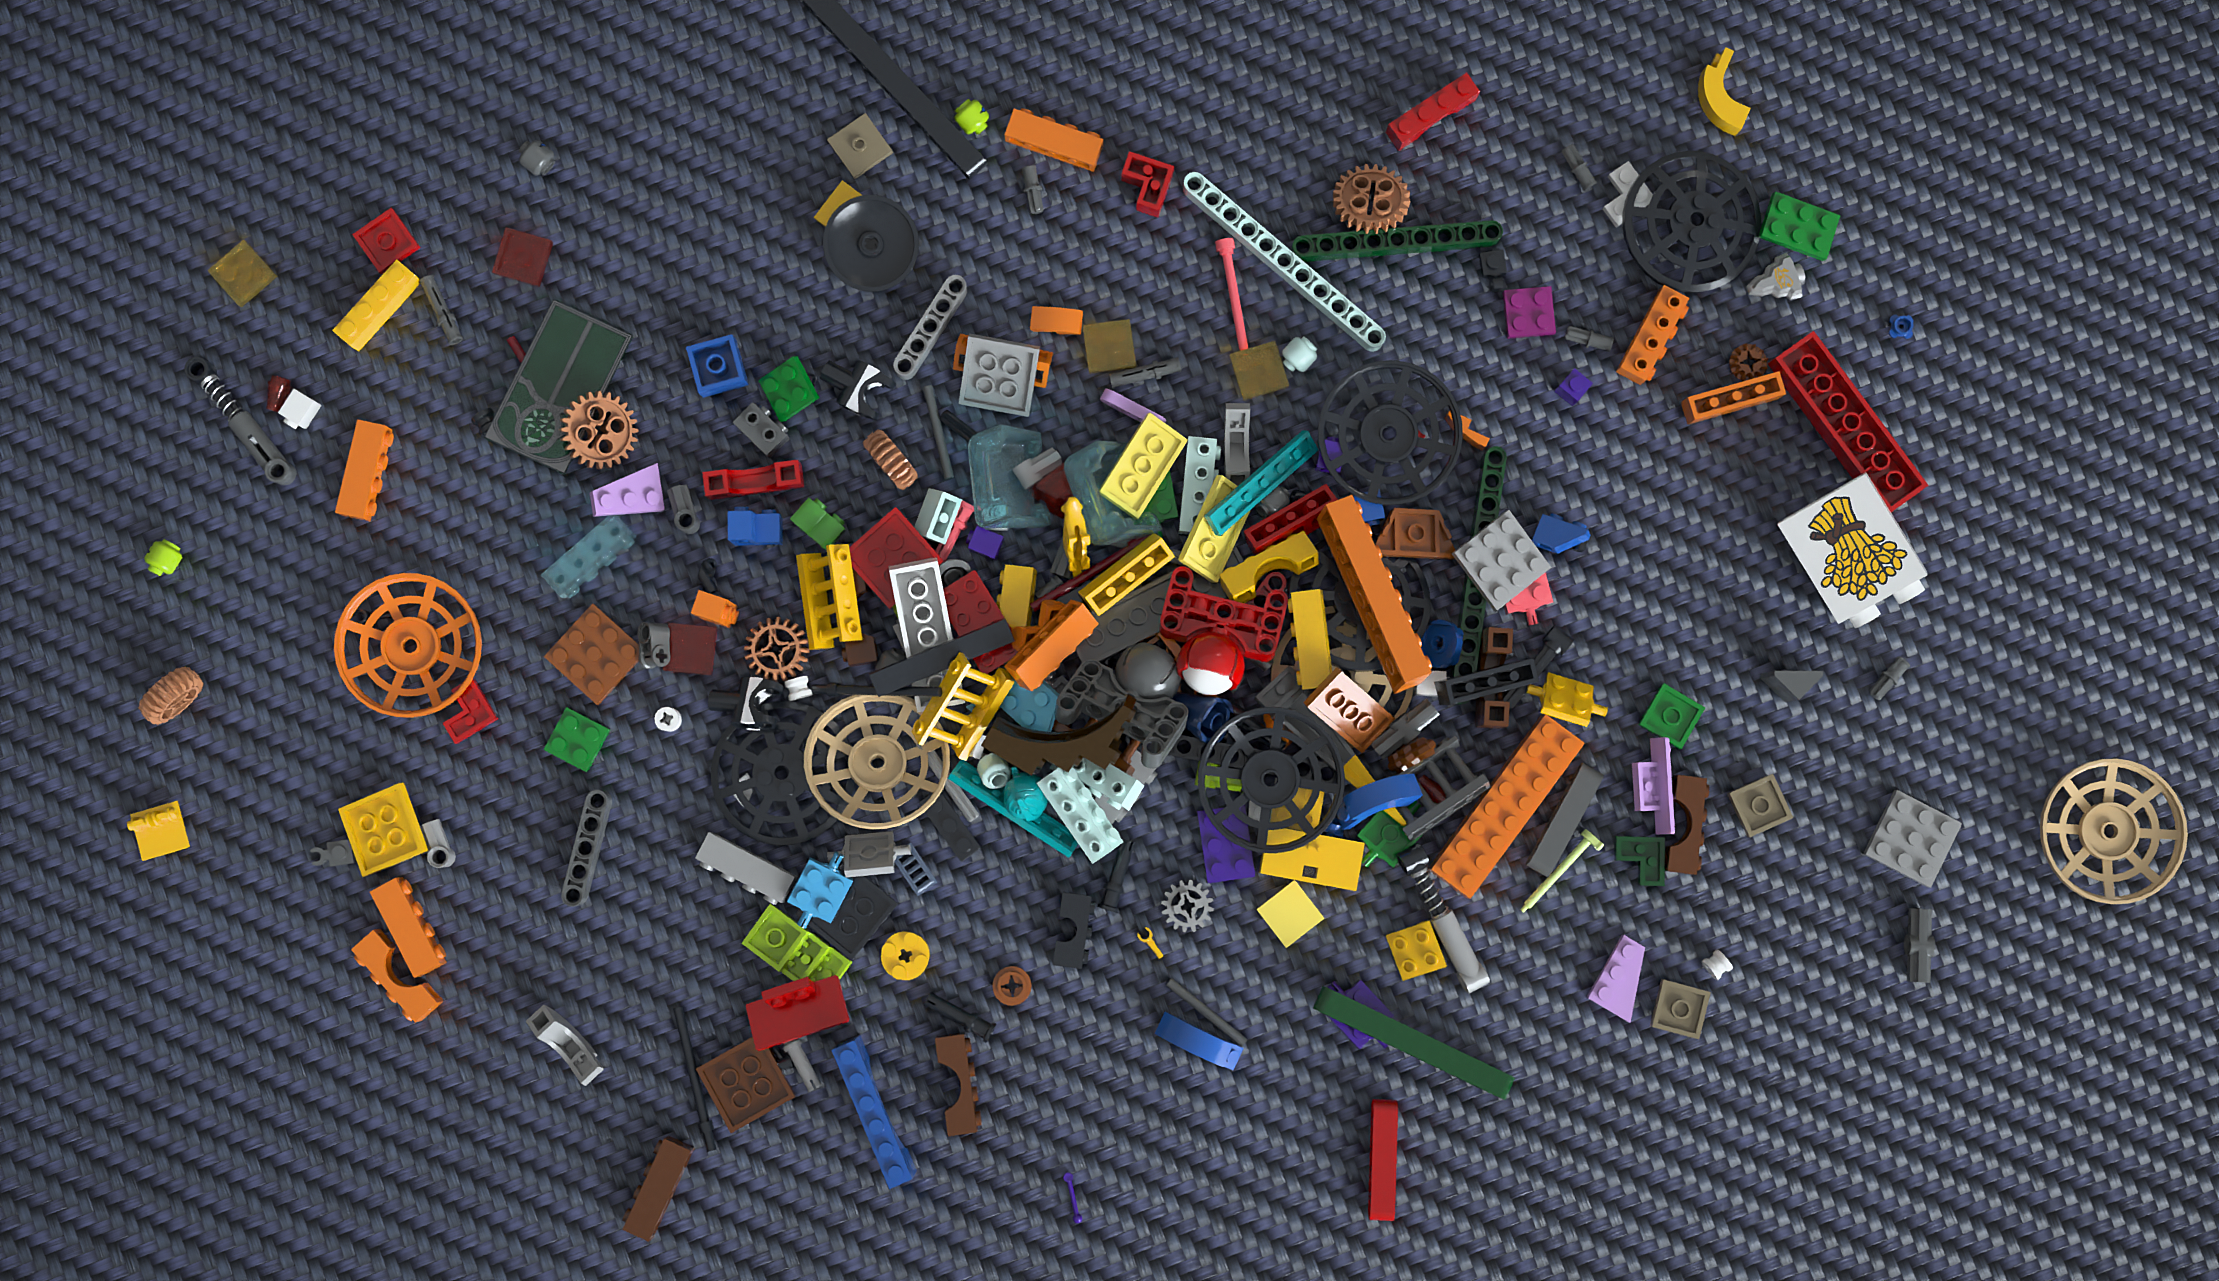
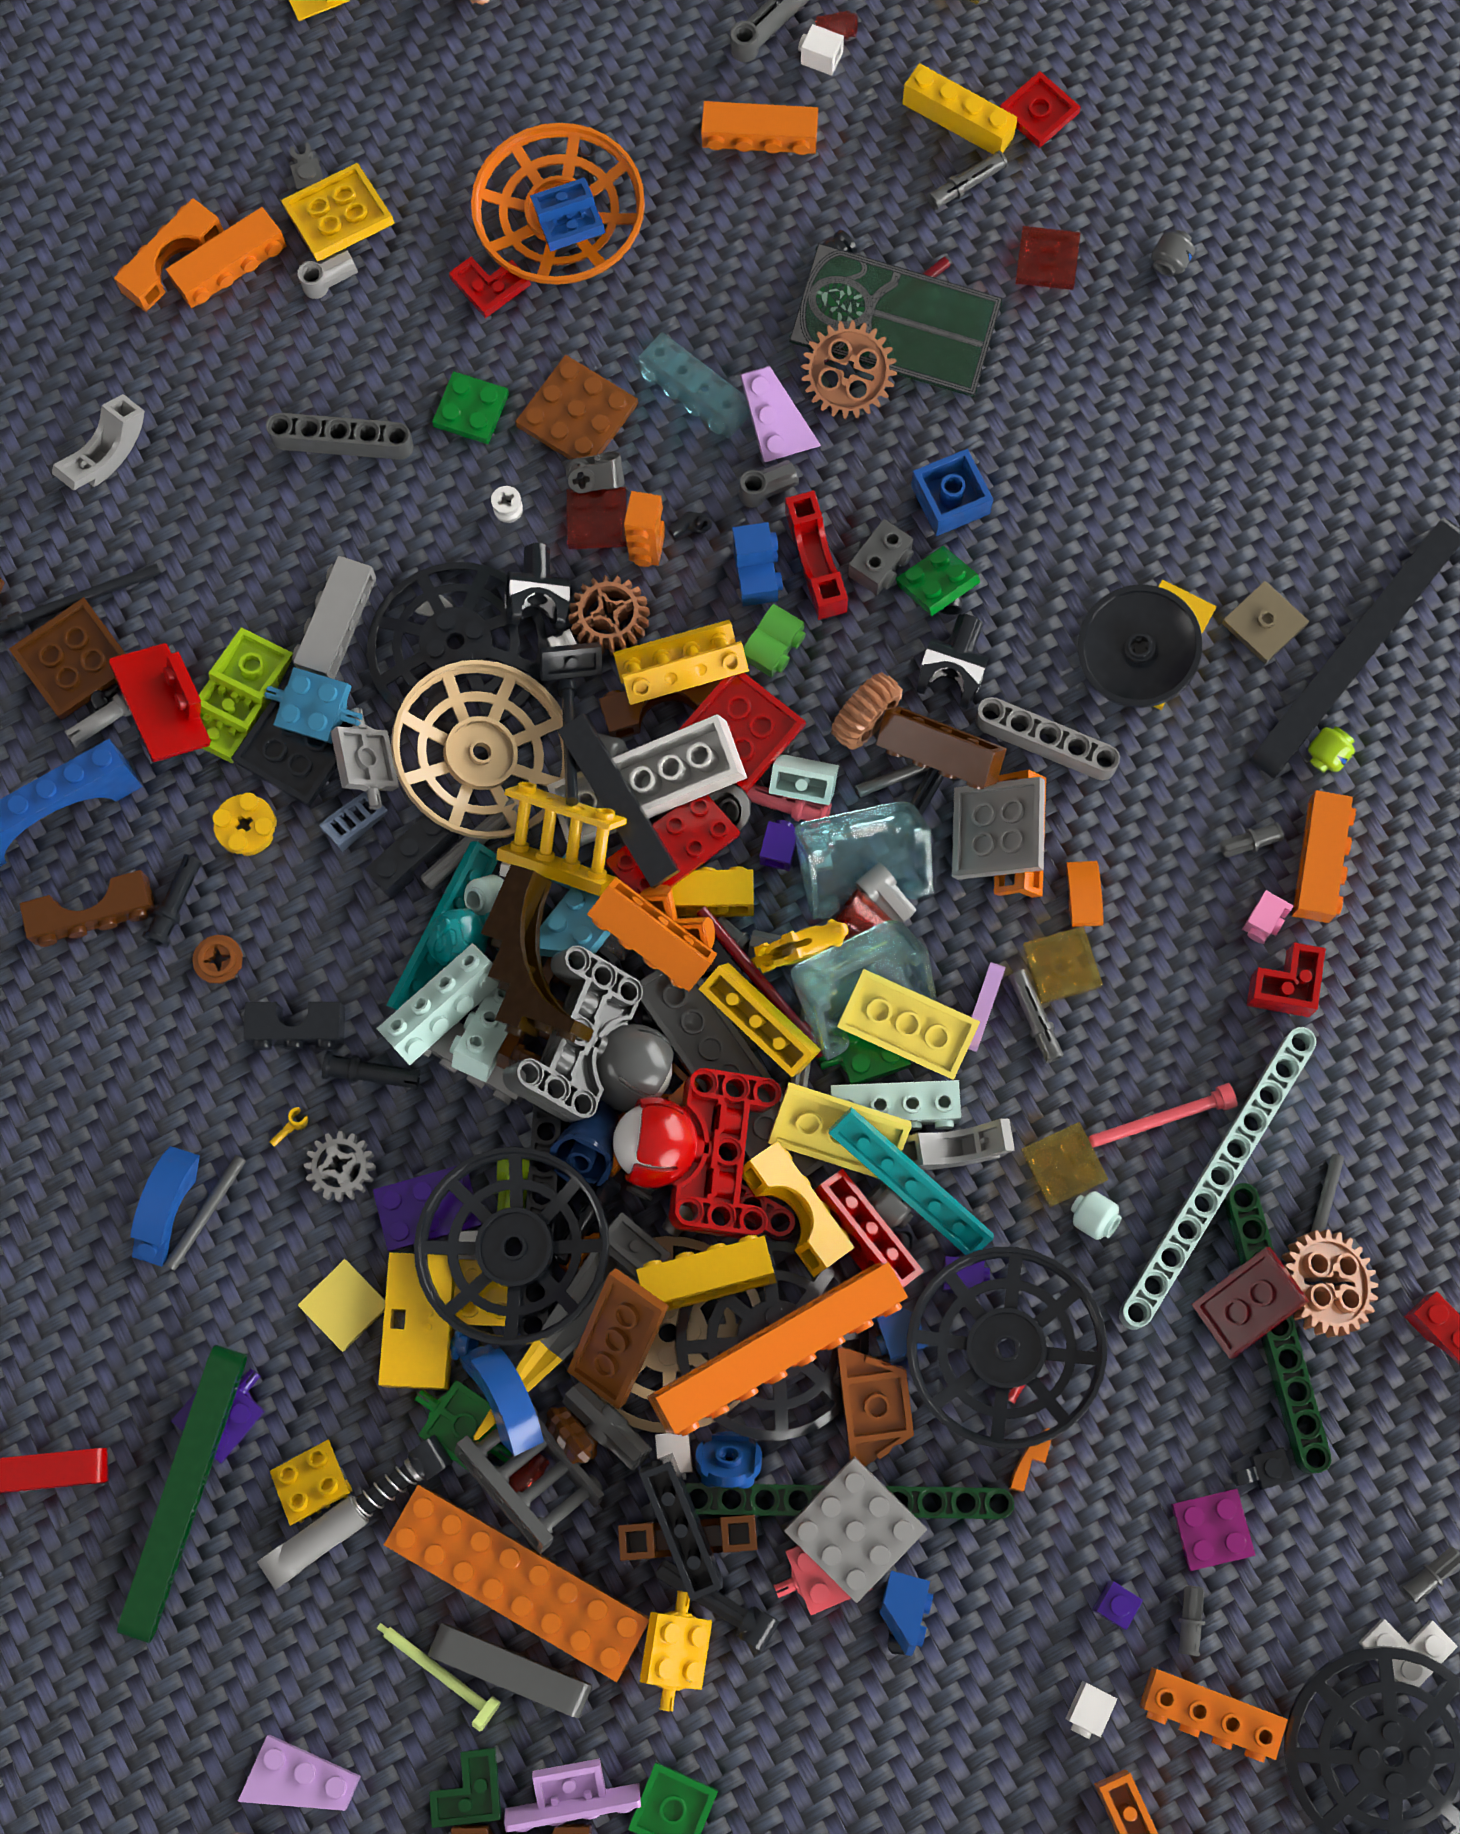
camera: 90 degrees right, 10 degrees down
none -> blue slope [530,177,605,252]
none -> black plate [539,642,602,681]
none -> reddish brown brick [876,707,1007,790]
none -> white brick [1065,1681,1117,1739]
none -> dark red tile [1191,1247,1309,1359]
none -> bright pink brick [1242,890,1293,944]
none -> dark grey bar [1311,1153,1345,1232]

